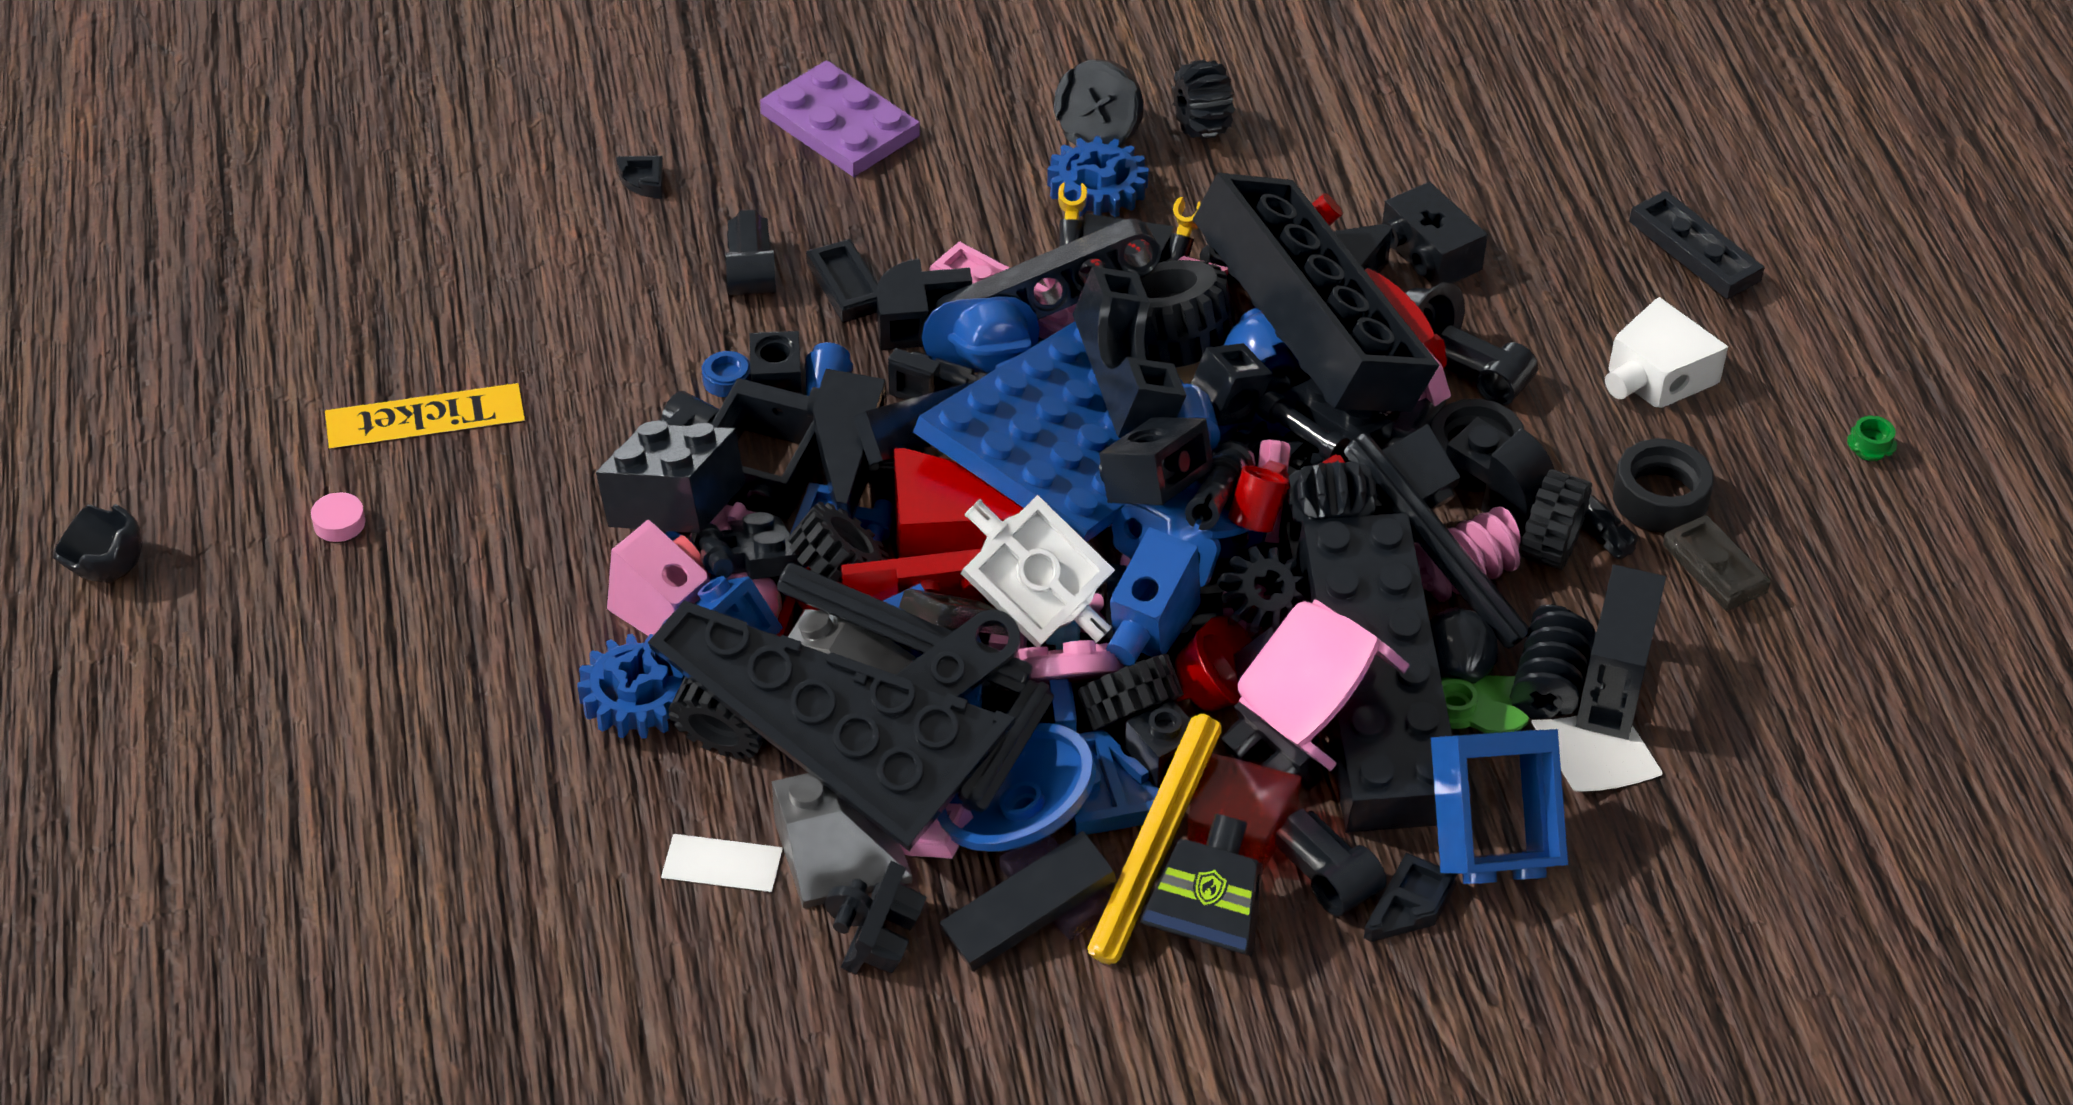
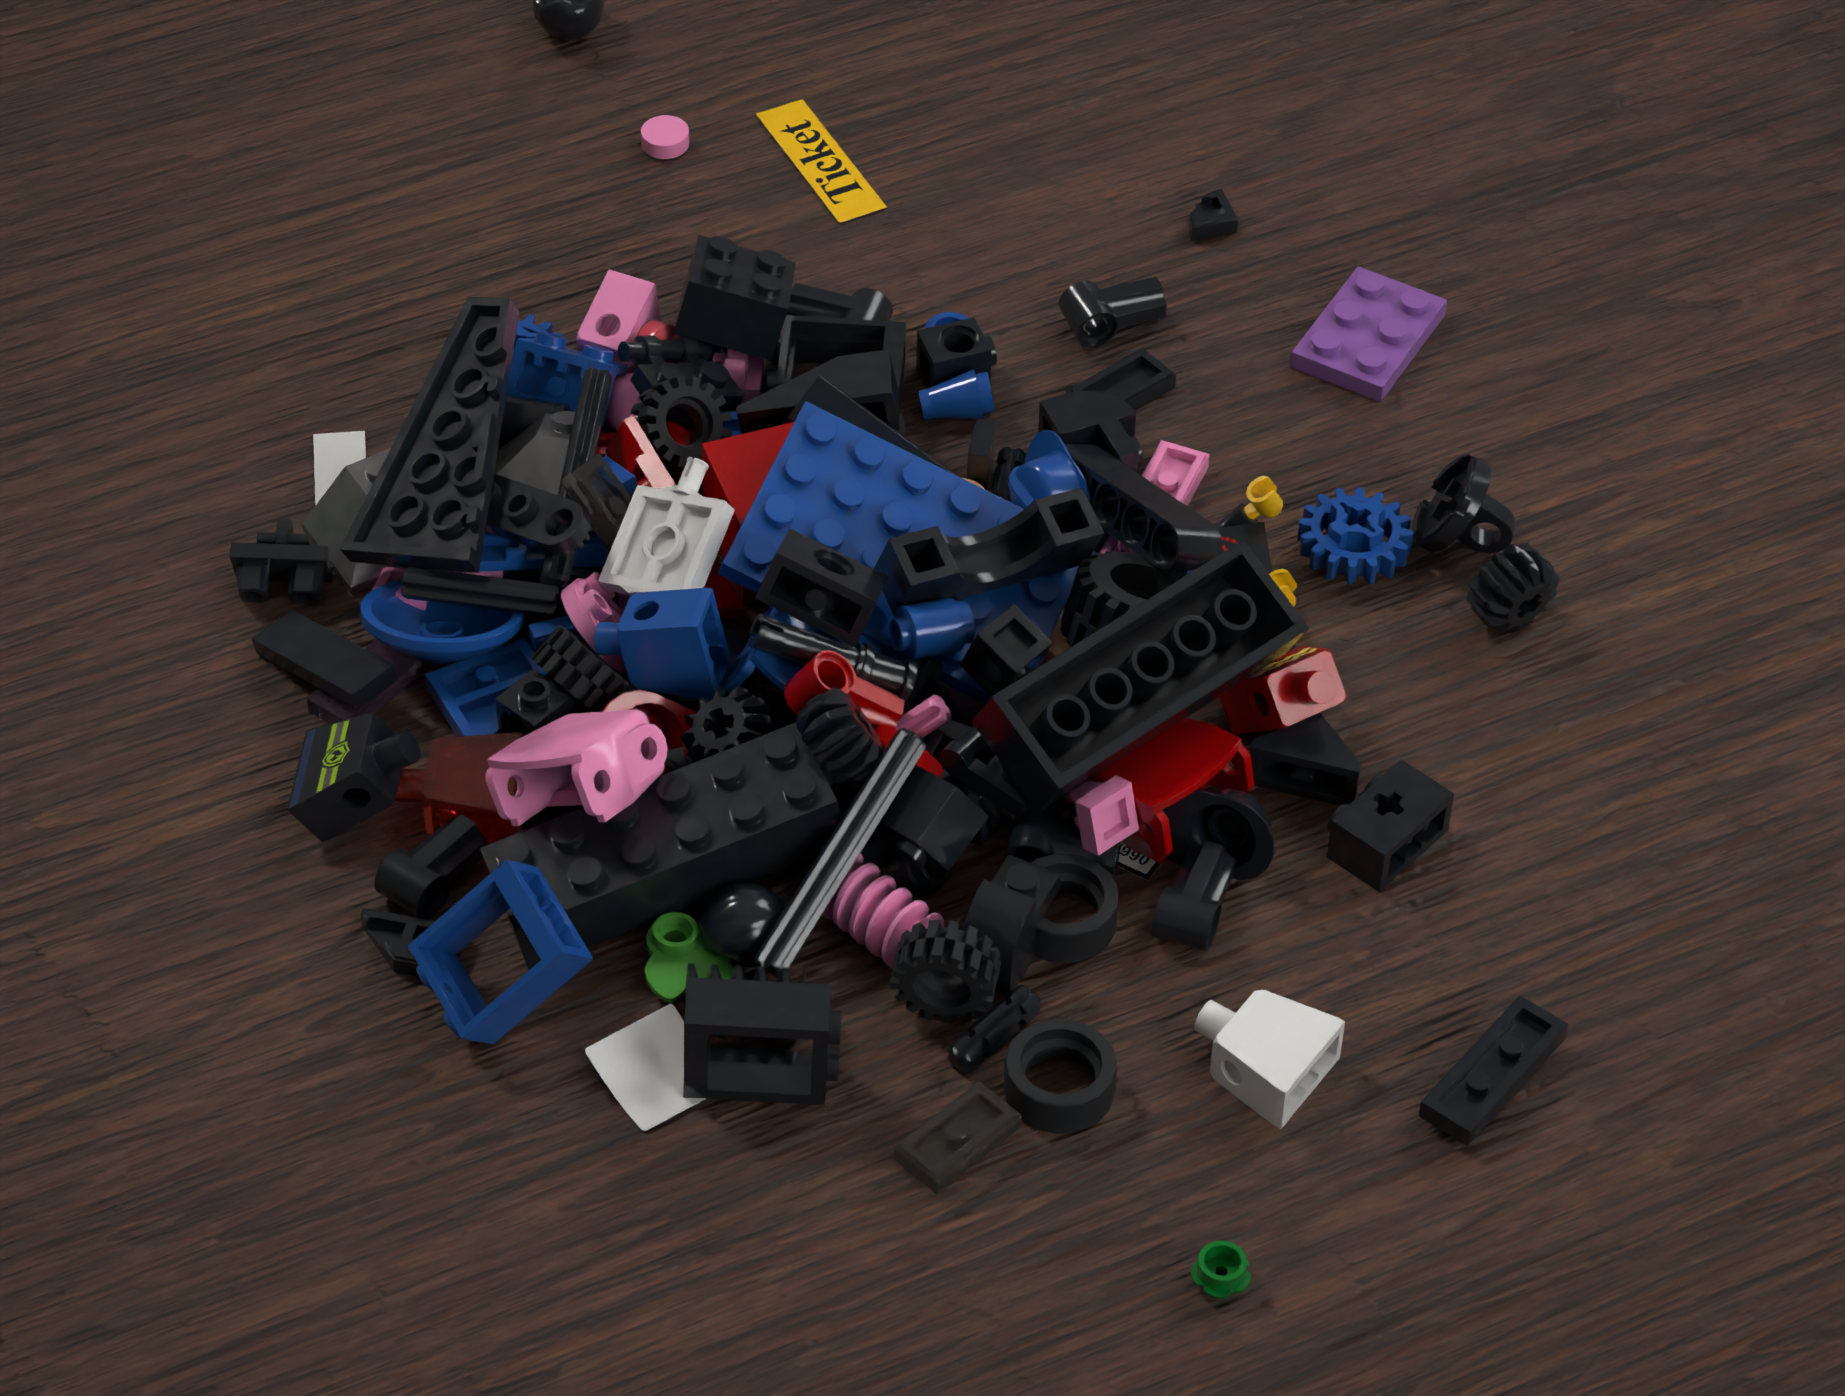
camera: 75 degrees right, 0 degrees up
yellow axle [1088,714,1222,965] -> none

